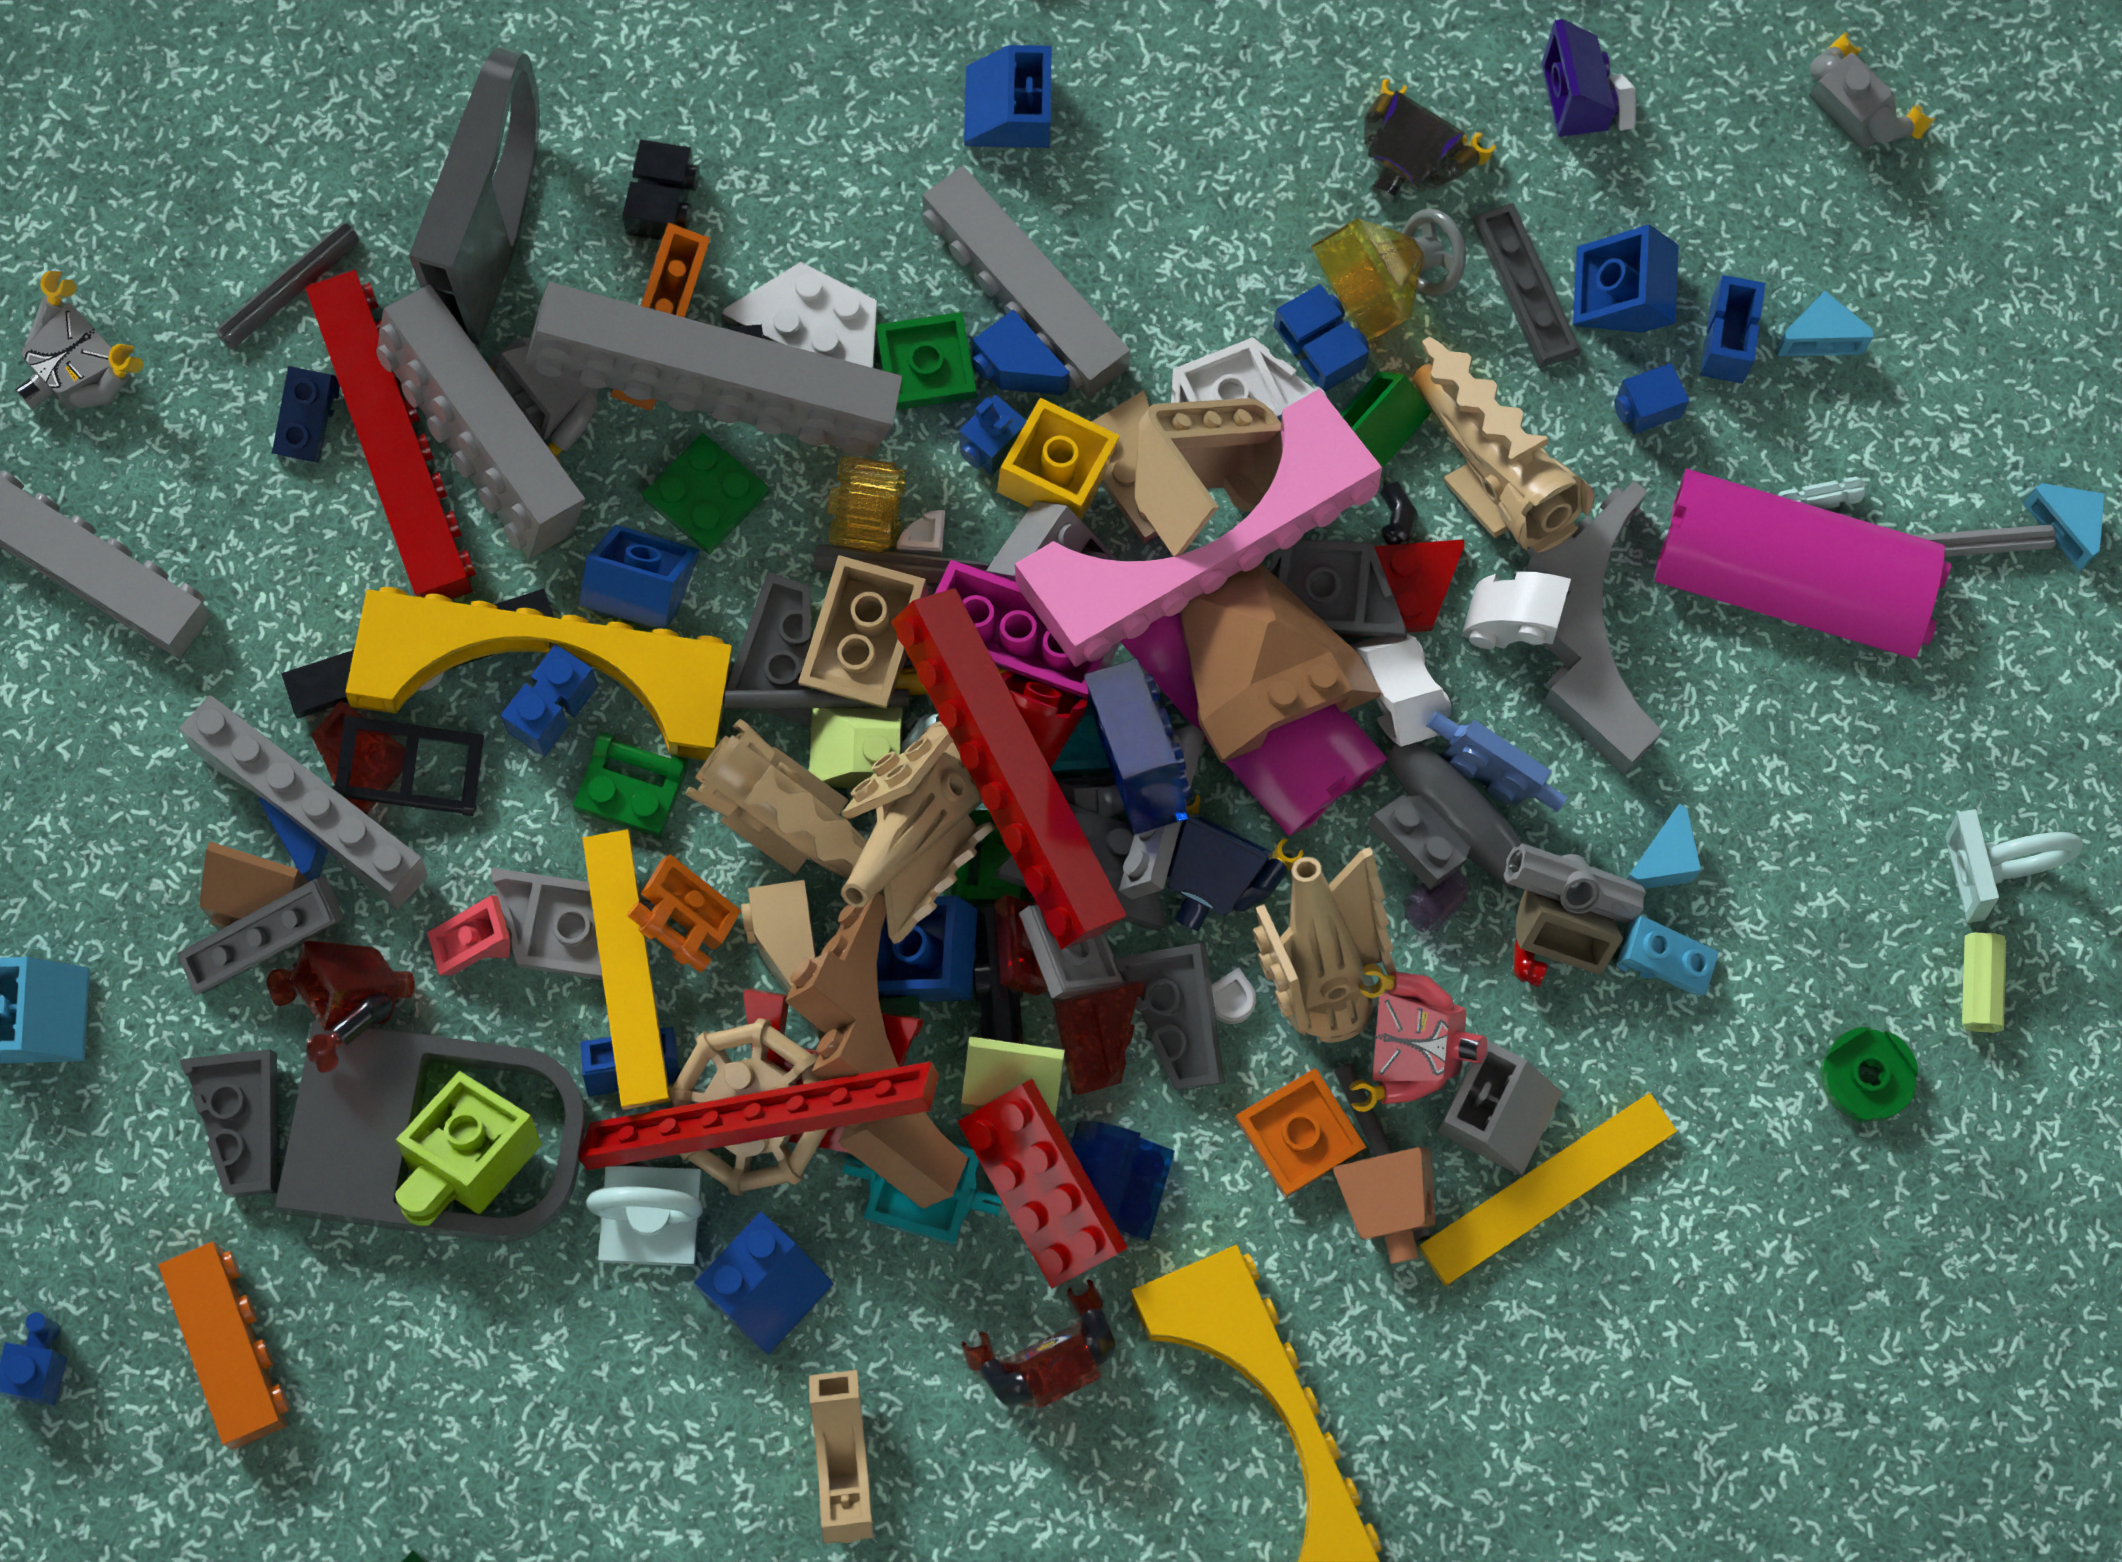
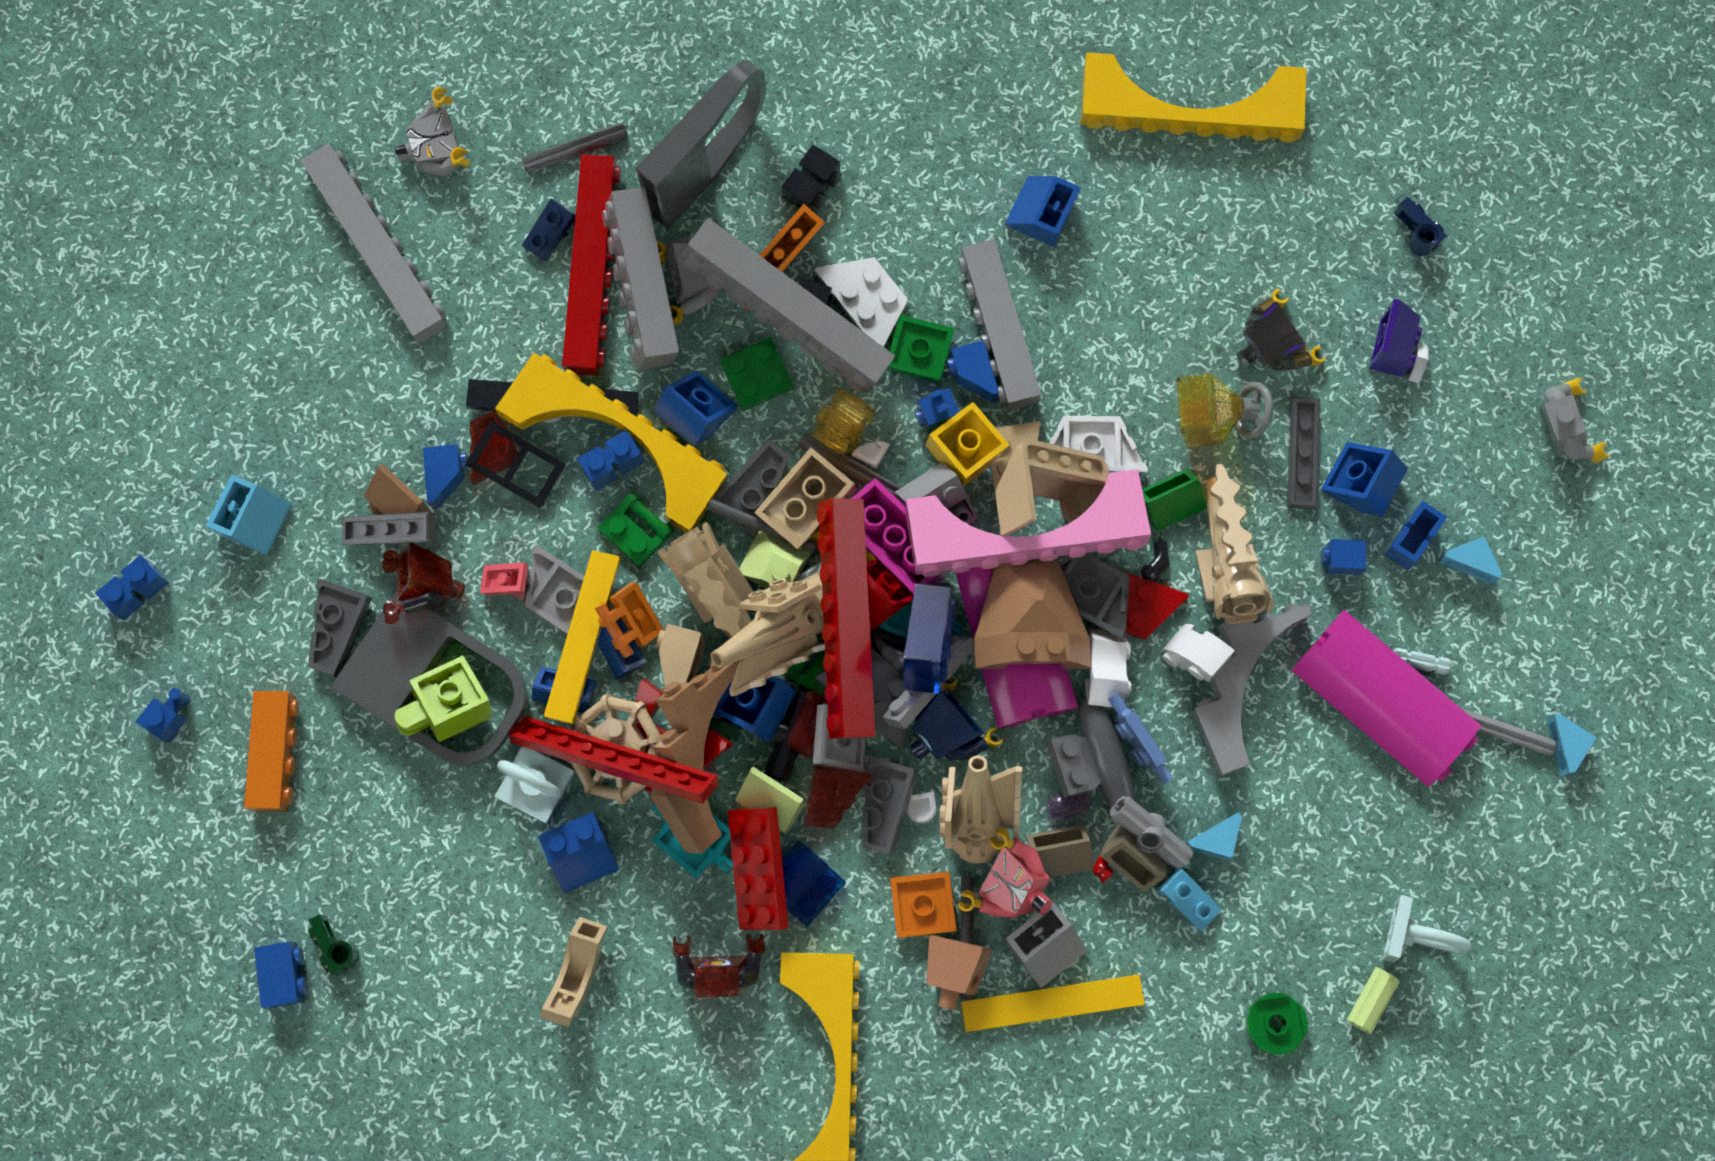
camera: 30 degrees right, 5 degrees up
light grey arch [179,695,428,910] -> none
blue piece [1273,283,1369,392] -> none
none -> blue slope [597,617,648,680]
none -> dark tan brick [1026,824,1093,878]

